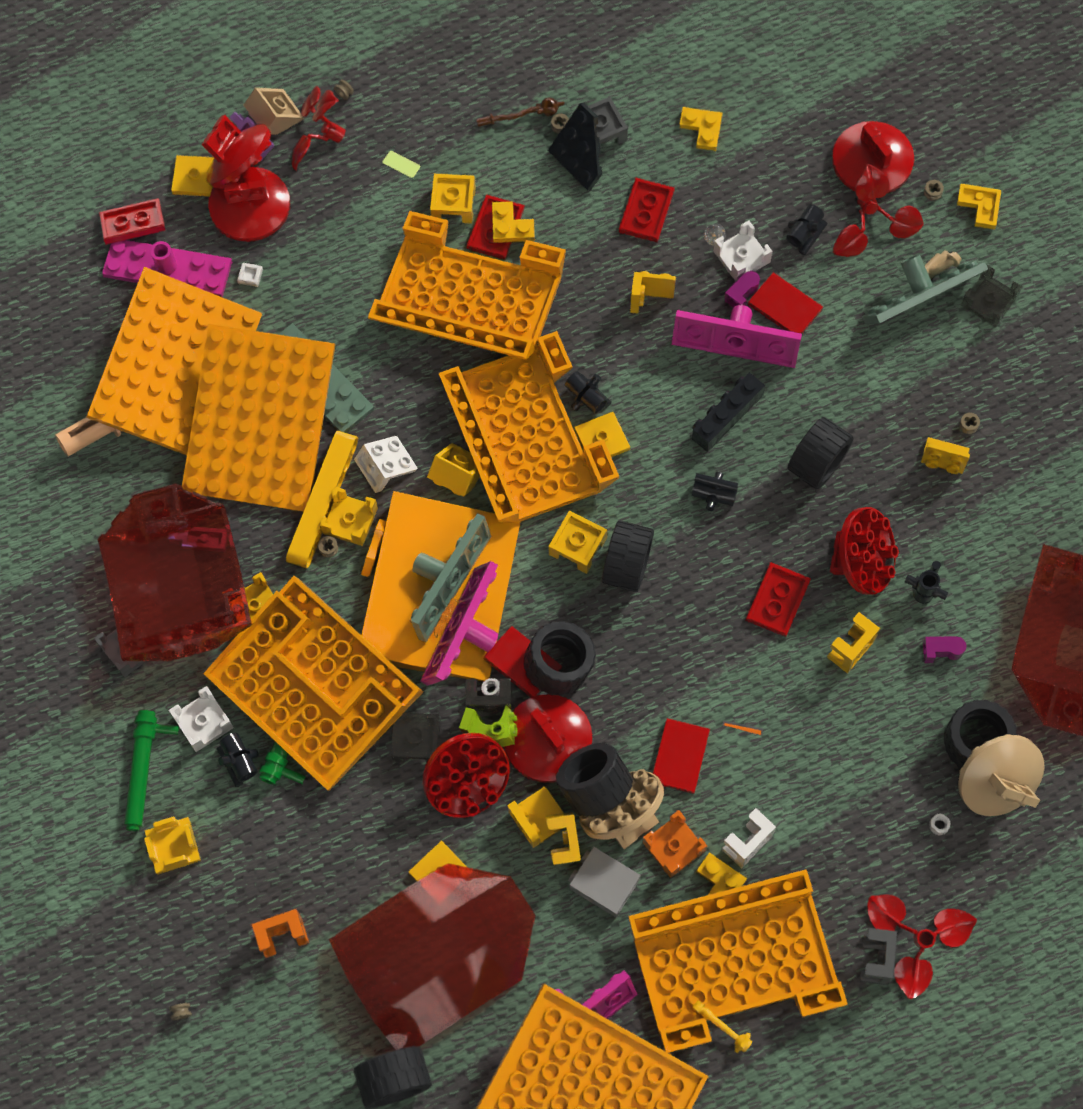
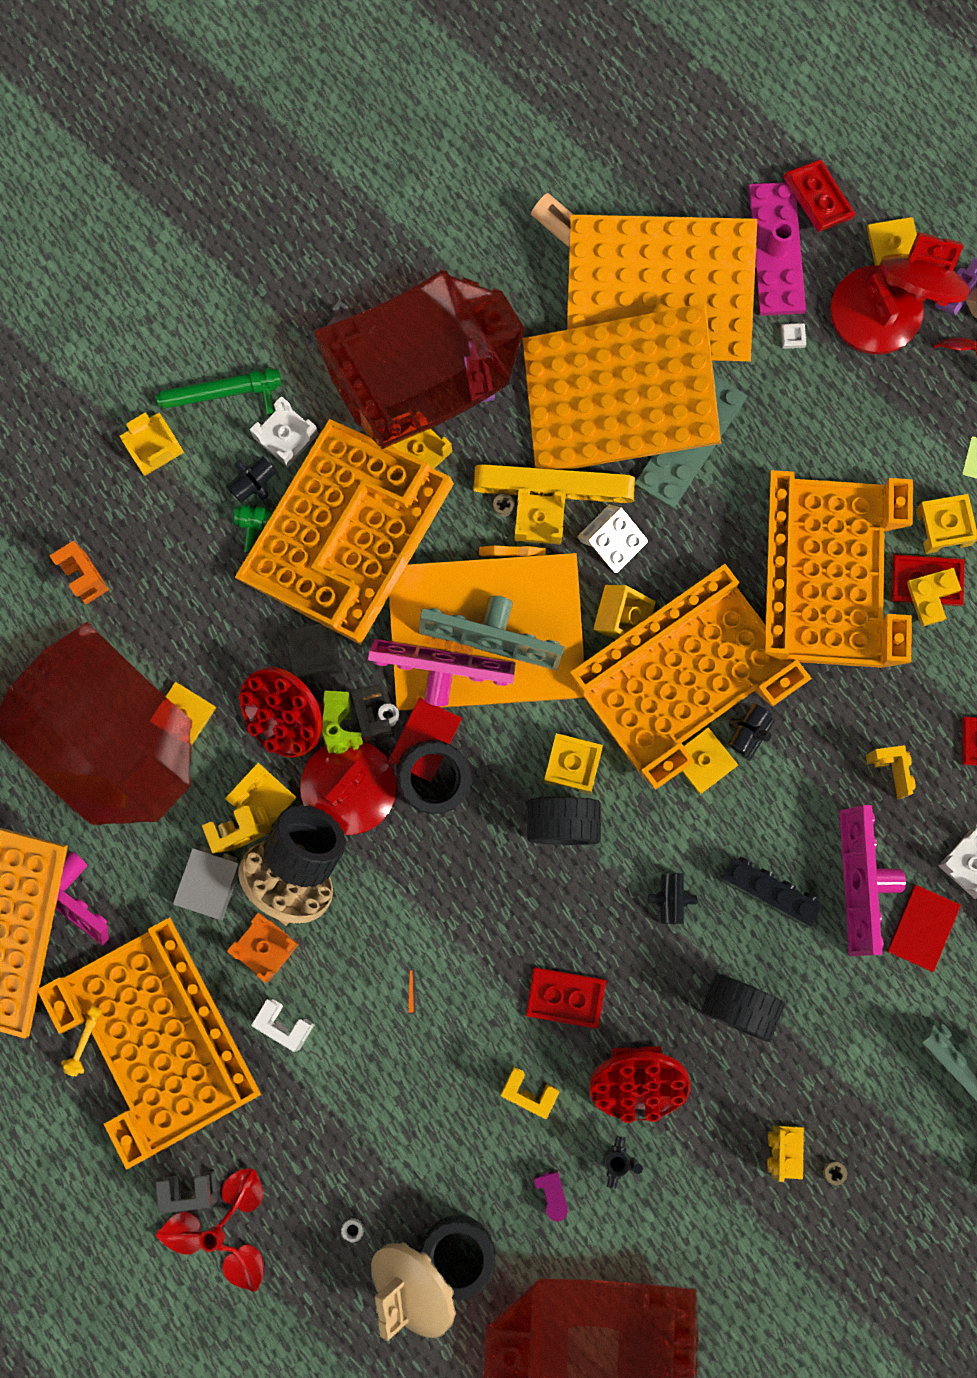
camera: 75 degrees right, 10 degrees up
red tile [653,718,710,794] -> none
yellow plate [696,852,747,895] -> none
magenta leg [724,271,760,308] -> none

